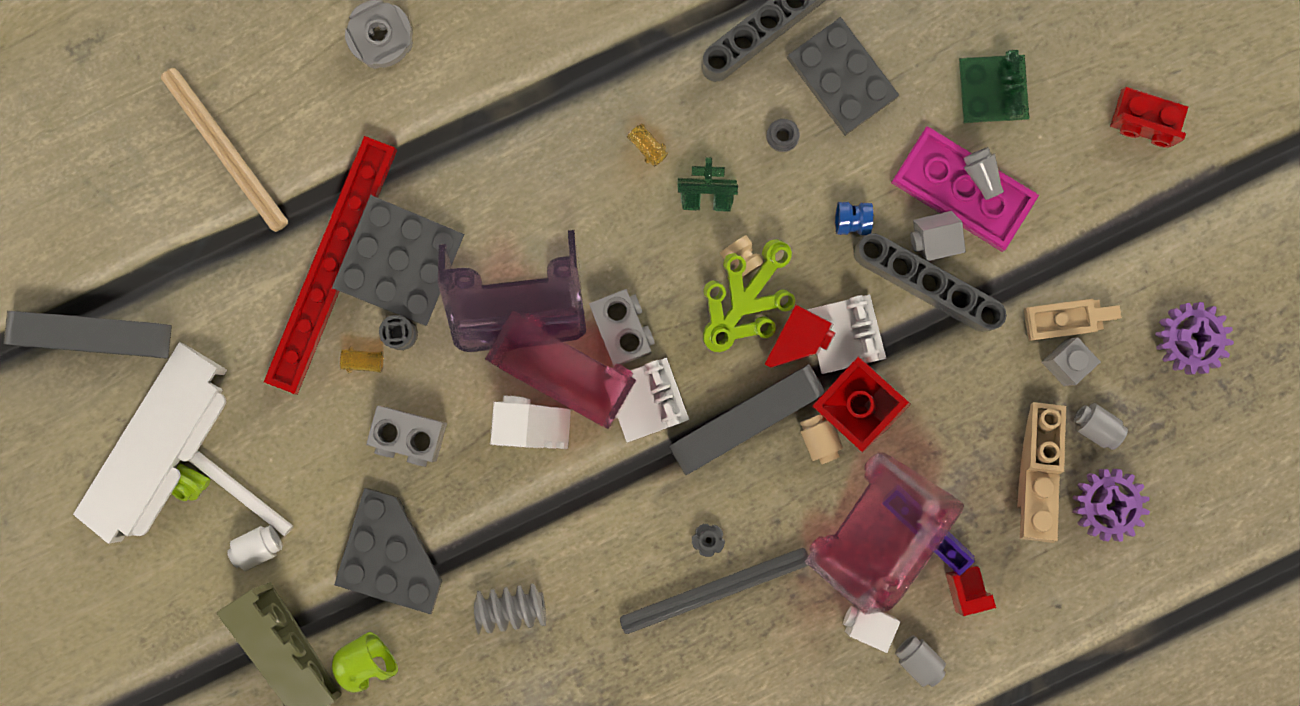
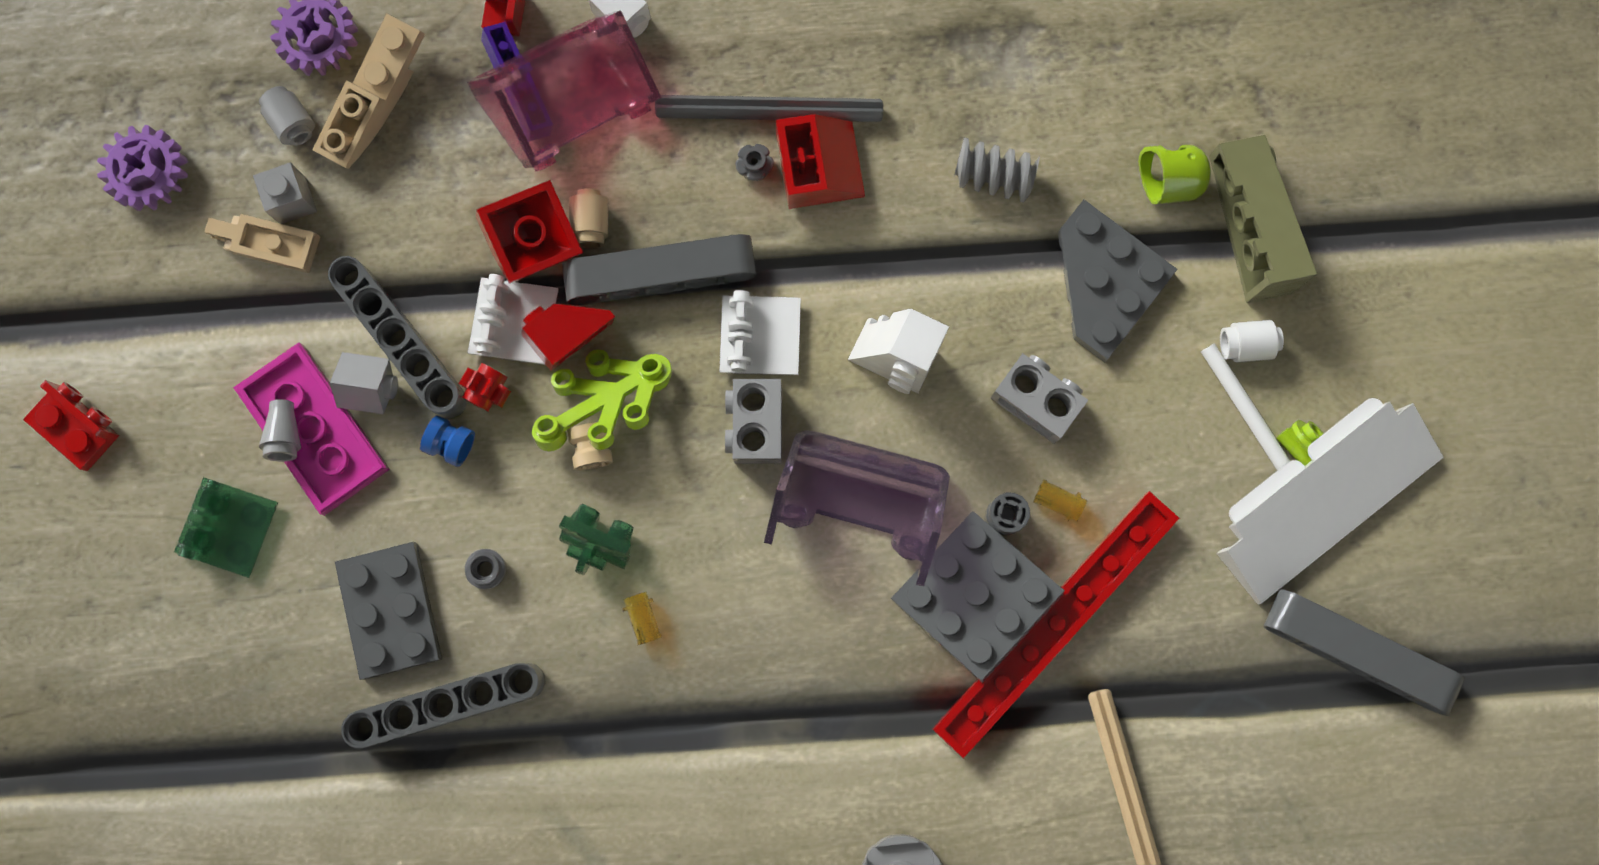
camera: 155 degrees left, 5 degrees down
clear pink windscreen [485,310,636,431] -> none
none -> red gear [458,363,511,412]
none -> red slope [776,114,865,209]

